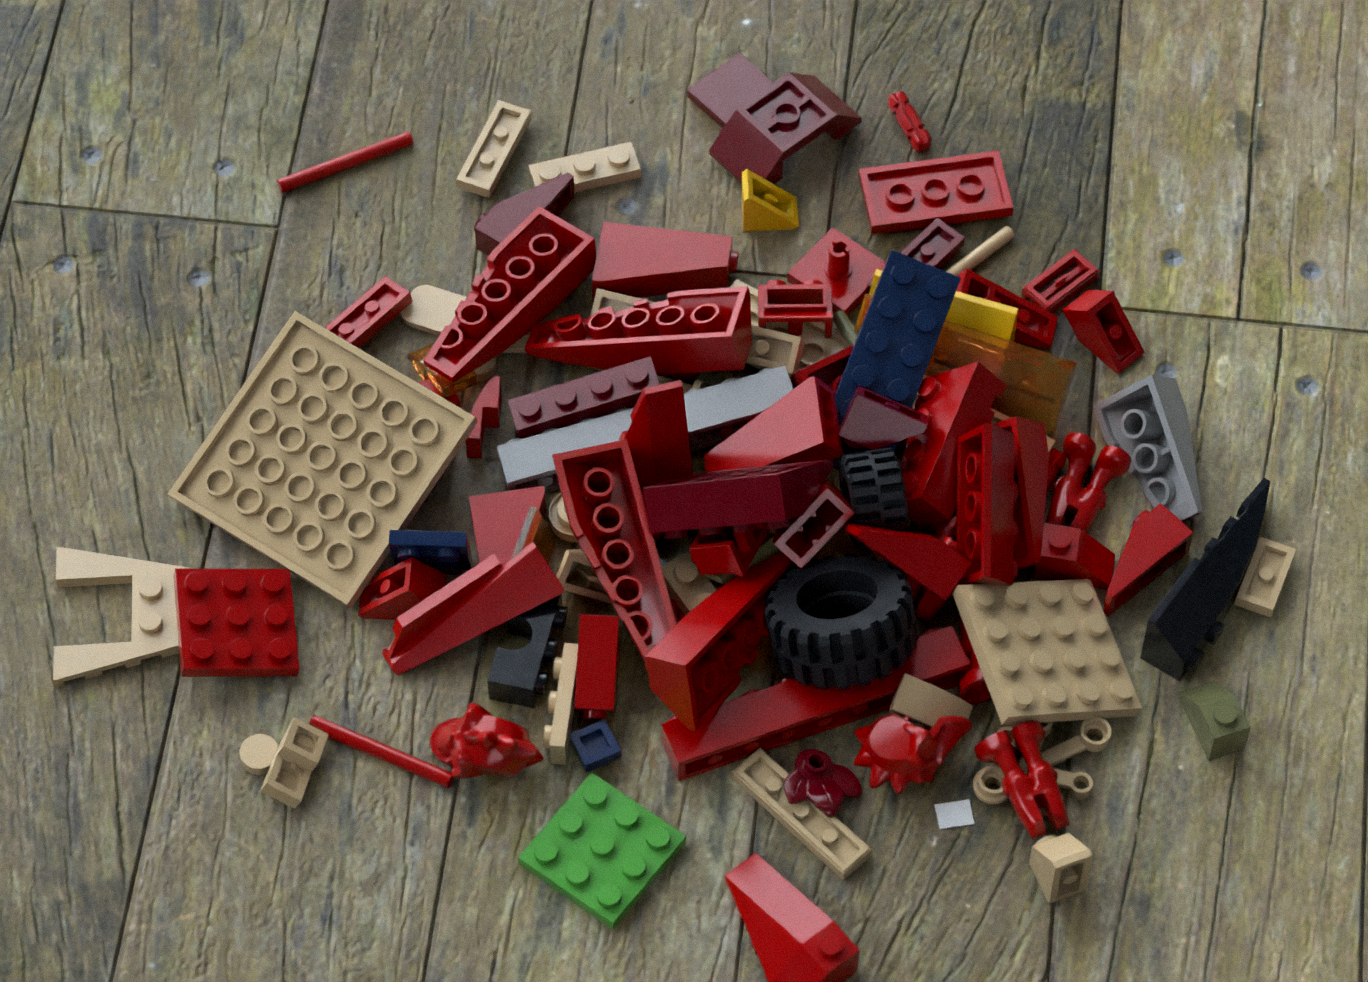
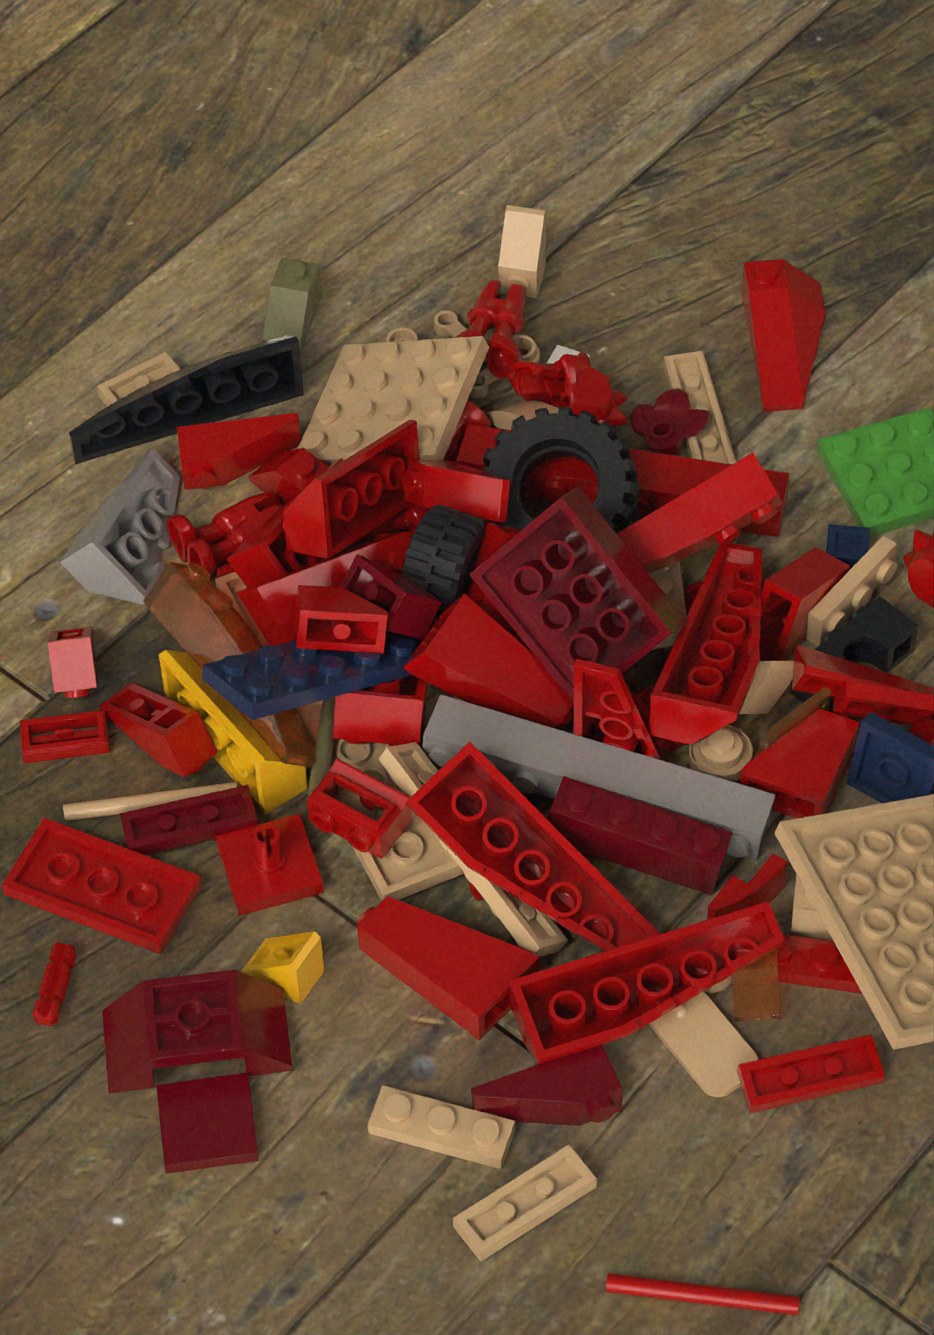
camera: 145 degrees left, 5 degrees down
none -> red slope [295,585,388,653]

